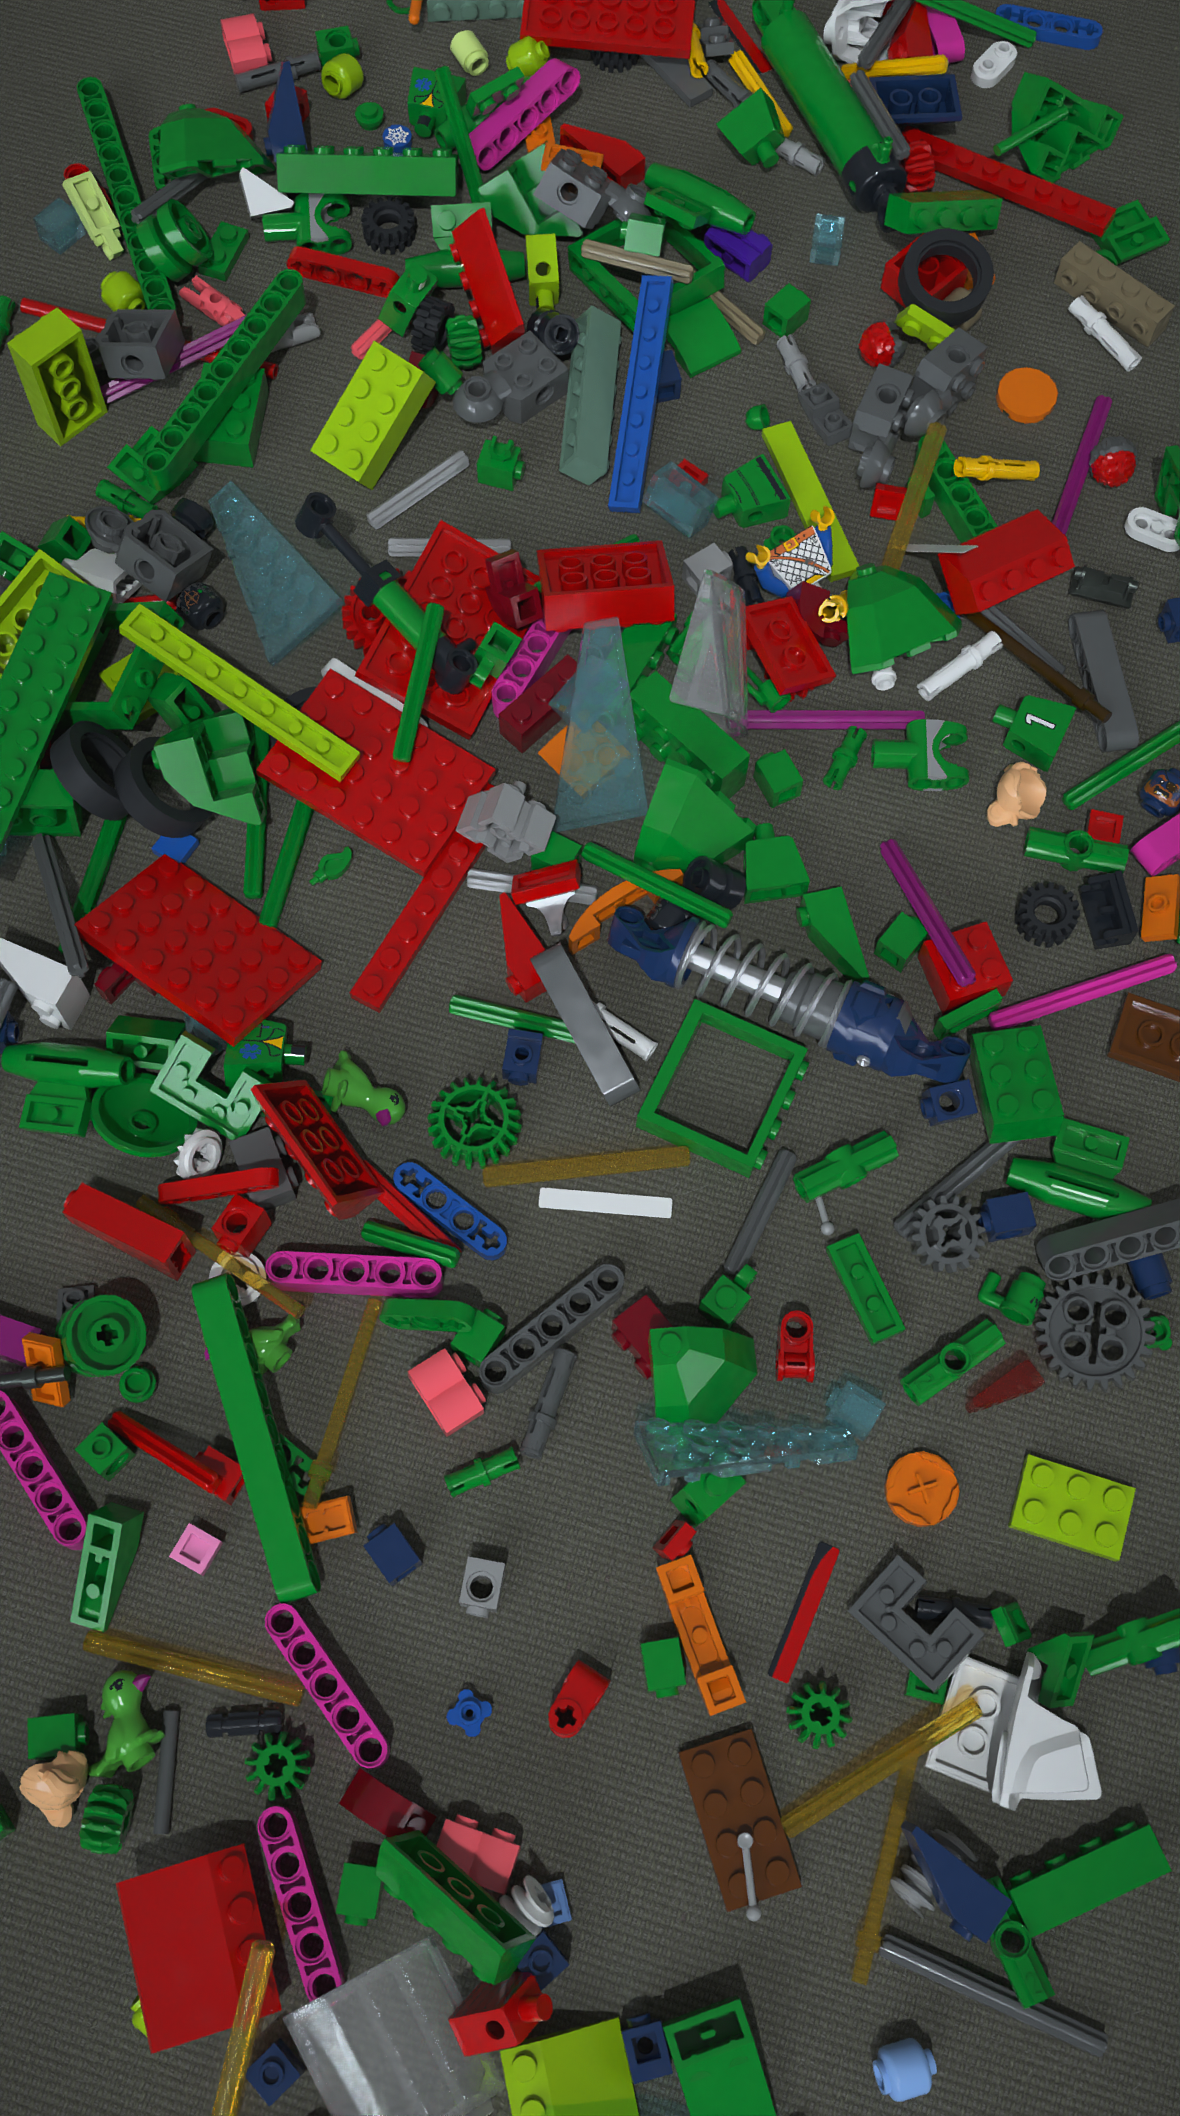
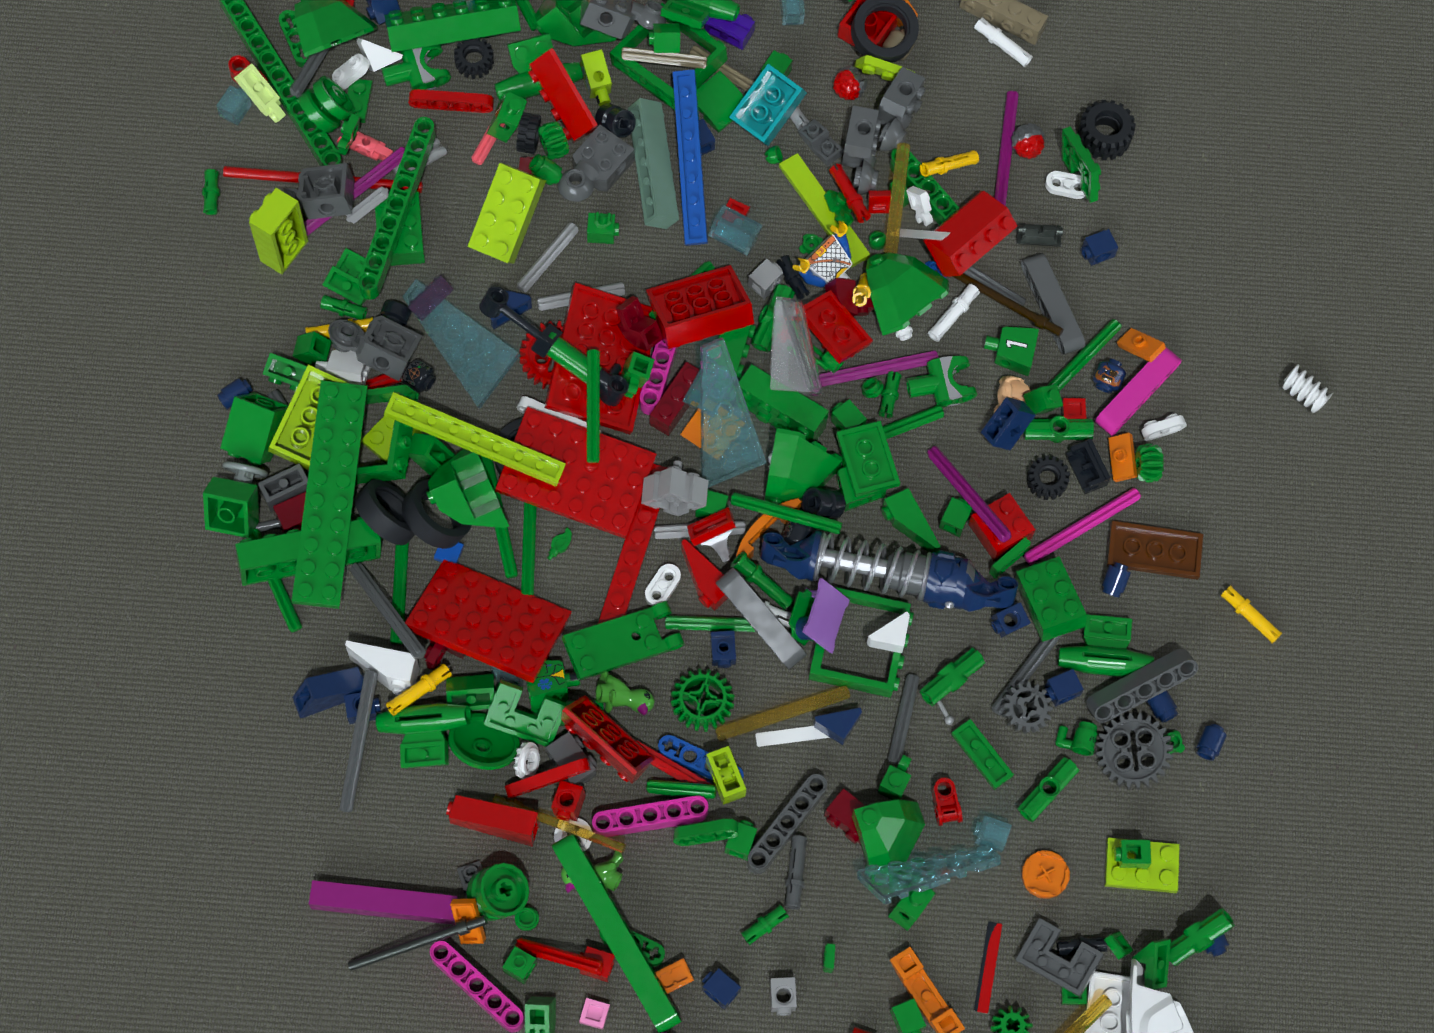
camera: 15 degrees left, 0 degrees up
lime head [101,271,146,312] -> none
clear yellow bar [302,1298,382,1509] -> none
coral brick [407,1348,486,1437] -> none
red plate [652,1519,697,1561] -> none
green torso [711,454,791,528] -> none
clear red slope [965,1360,1045,1414] -> none
orange tile [996,367,1058,424] -> none
none -> white plate [332,54,370,90]
none -> green plate [337,114,360,156]
none -> light grey axle [346,186,389,224]
none -> yellow pin [386,664,452,716]
none -> clear purple hinge [408,275,454,321]
none -> dark blue slope [490,290,532,330]
none -> green hinge [562,601,685,681]
none -> white plate [645,564,681,606]
none -> lime brick [706,746,746,805]
none -> teal brick [729,64,807,146]
none -> green pin [730,551,794,609]
none -> medium lavender piece [788,578,850,653]
none -> dark blue slope [813,708,862,745]
none -> green tile [823,944,836,973]
none -> green plate [824,190,854,227]
none -> red pin [829,164,871,223]
none -> green plate [836,421,900,497]
none -> green axle [839,405,944,454]
none -> green plate [862,377,884,398]
none -> white slope [867,612,910,653]
none -> green hinge [868,230,886,250]
none -> white plate [906,186,933,226]
none -> dark blue brick [981,397,1036,450]
none -> green brick [1023,385,1063,415]
none -> dark blue brick [1102,562,1131,598]
none -> green brick [1114,840,1151,869]

